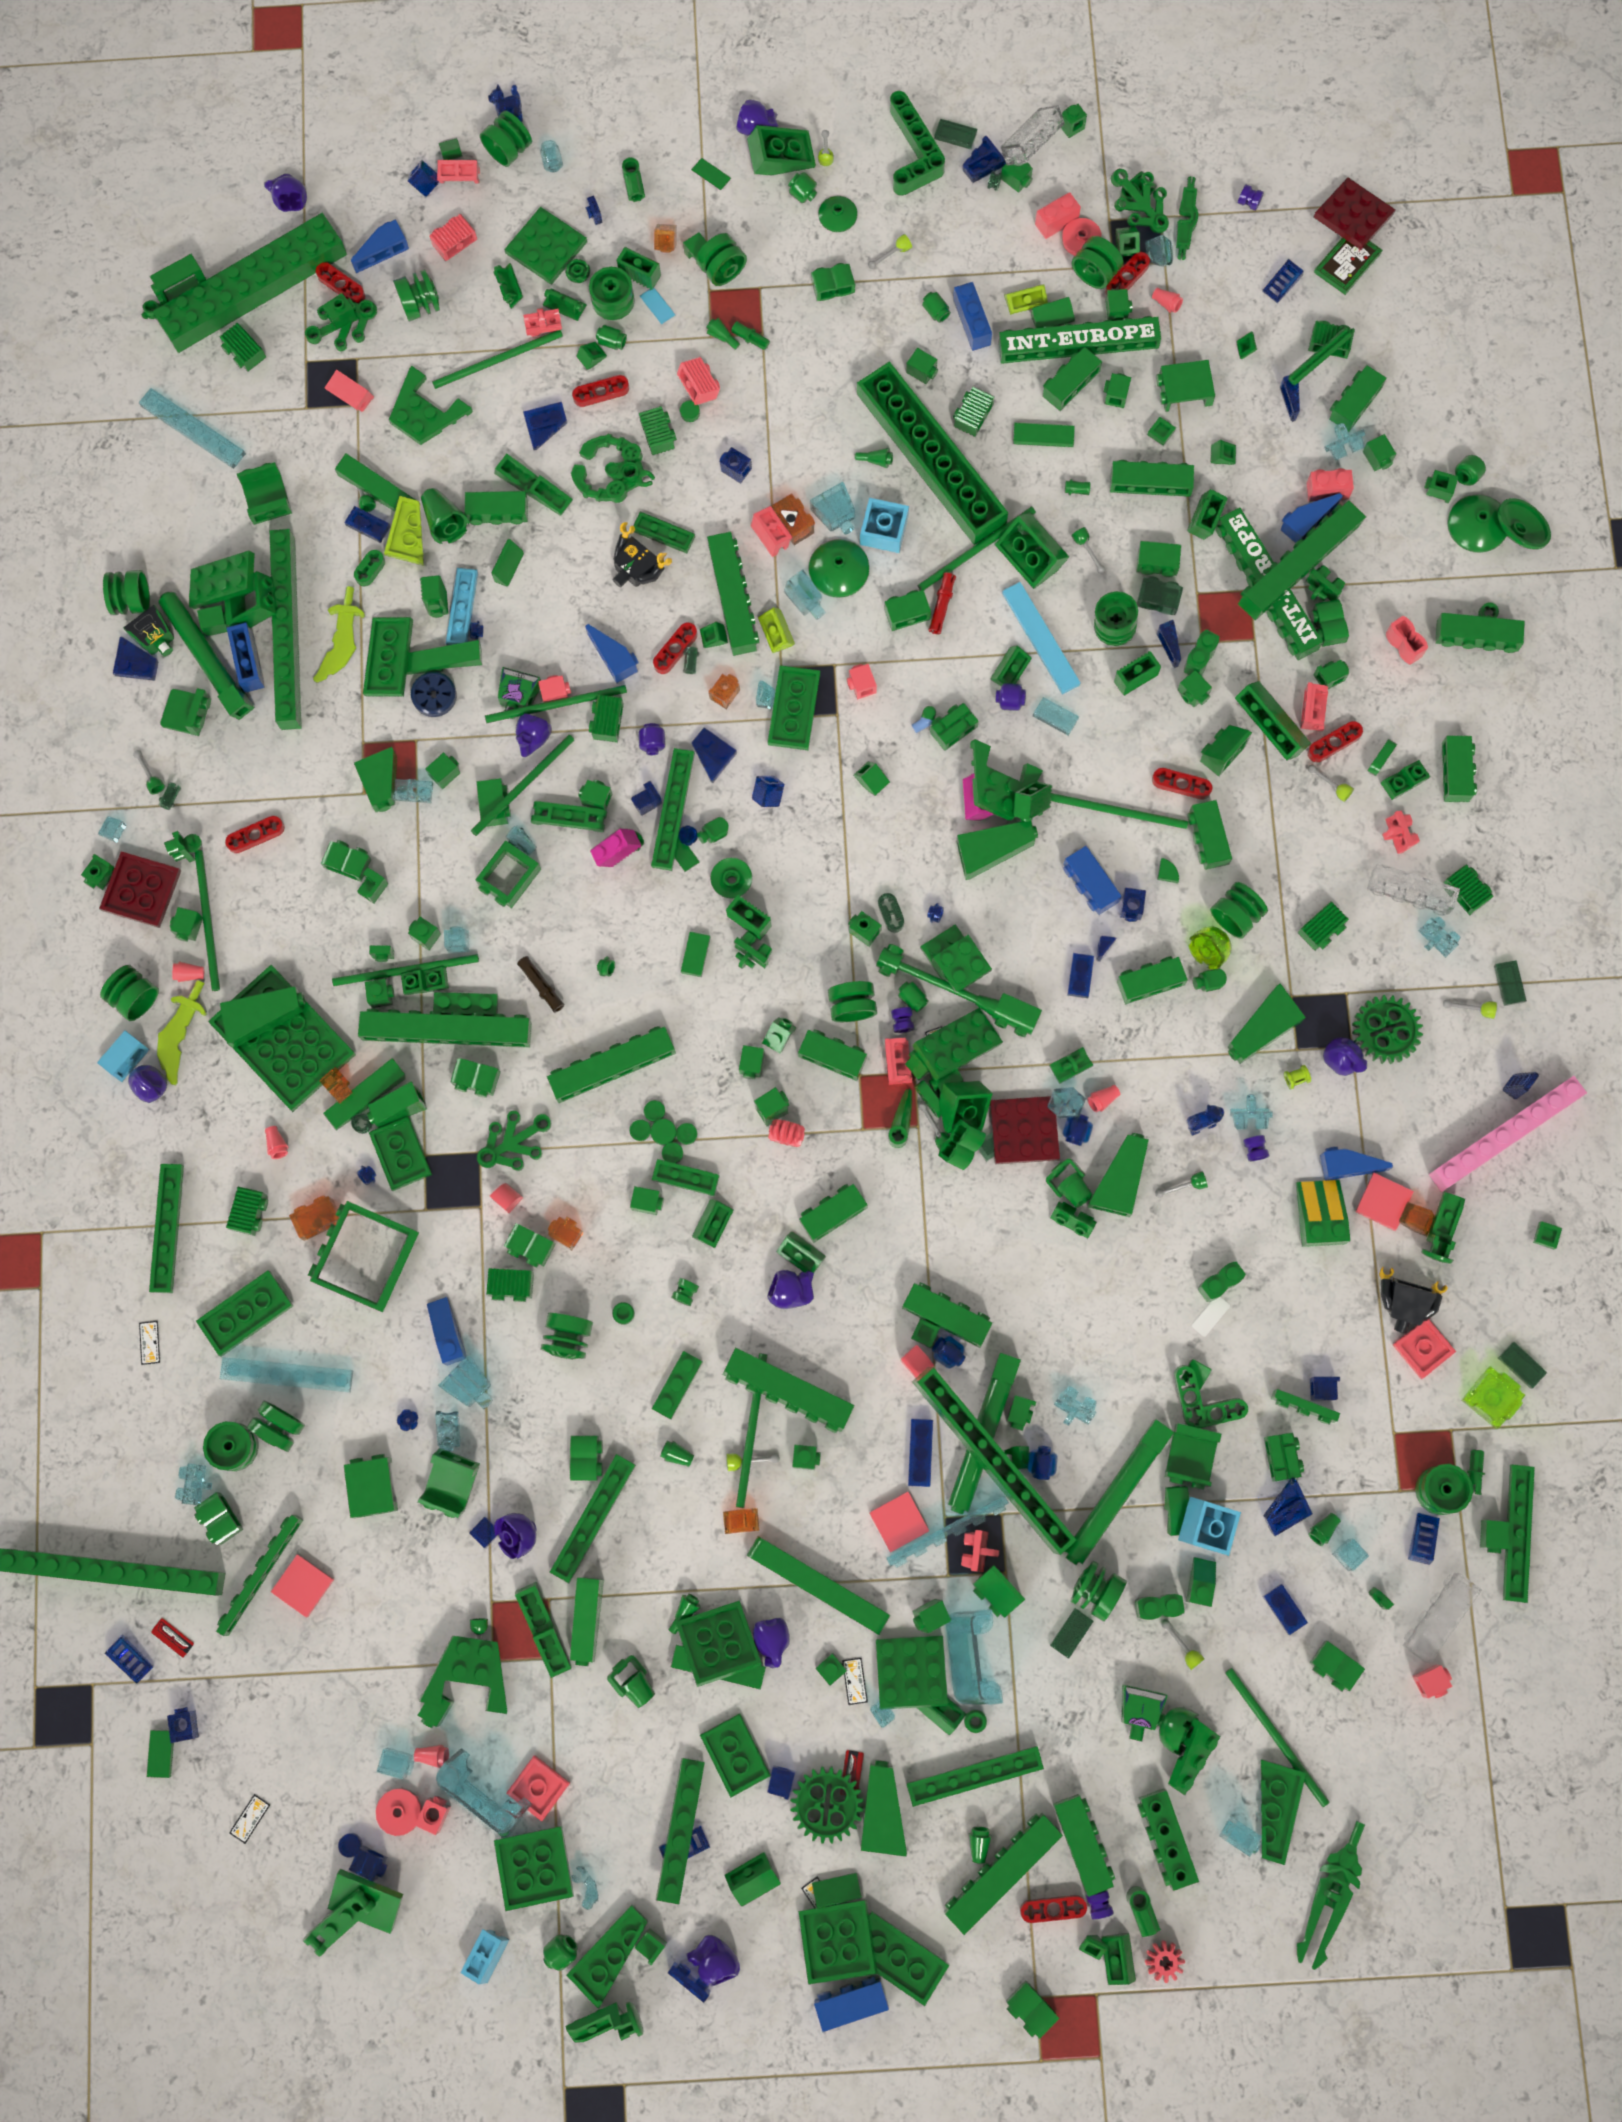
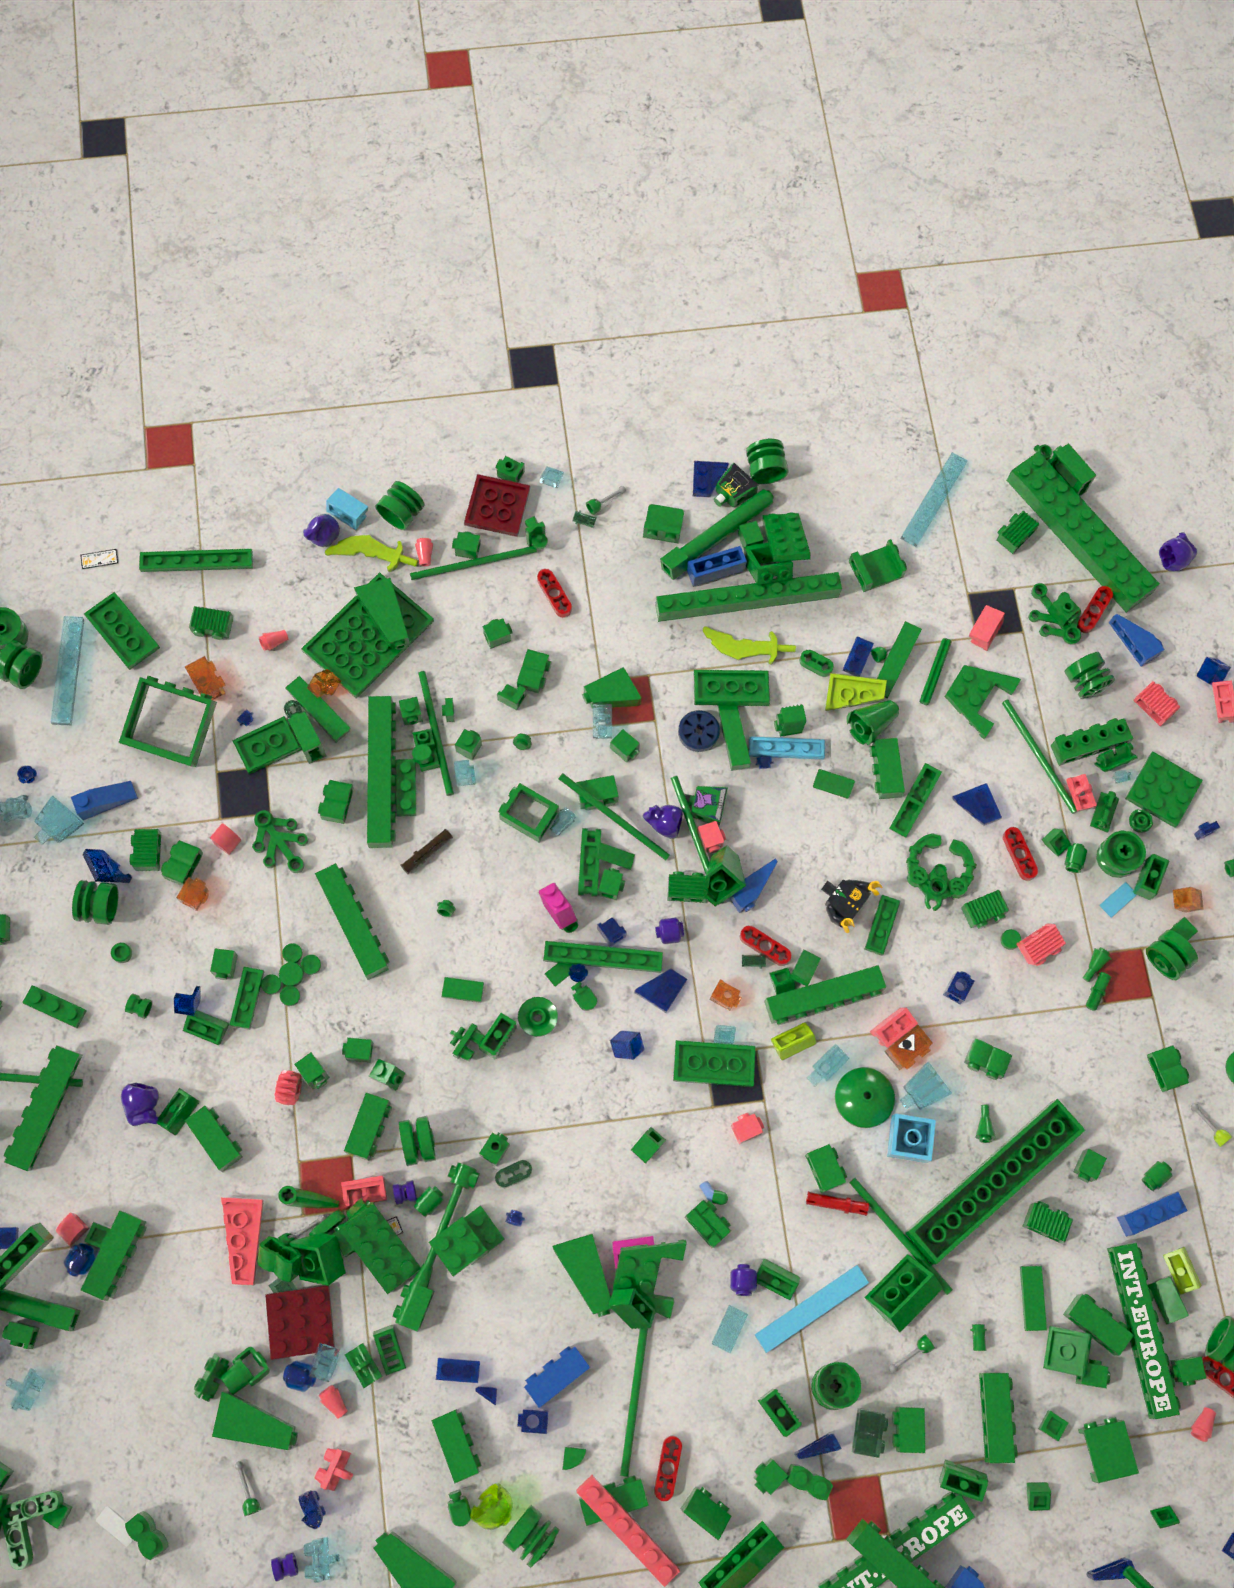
camera: 75 degrees right, 5 degrees down
none -> clear blue wing [82,849,132,883]
none -> clear blue panel [174,986,201,1016]
none -> coral wing [221,1197,264,1286]
none -> coral hips [314,1448,353,1491]
none -> green slope [373,1325,406,1376]
none -> green tile [412,744,432,764]
none -> green brick [482,618,513,649]
none -> green plate [513,733,532,750]
none -> coral plate [576,1475,680,1587]
none -> green sticker [597,842,635,870]
none -> green slope [703,845,746,907]
none -> green tile [790,949,821,987]
none -> green axle [919,638,952,705]
none -> green brick [964,1038,1012,1080]
none -> green tile [1043,1326,1092,1378]
none -> green brick [1050,718,1133,766]
none -> clear light blue plate [1112,769,1132,783]

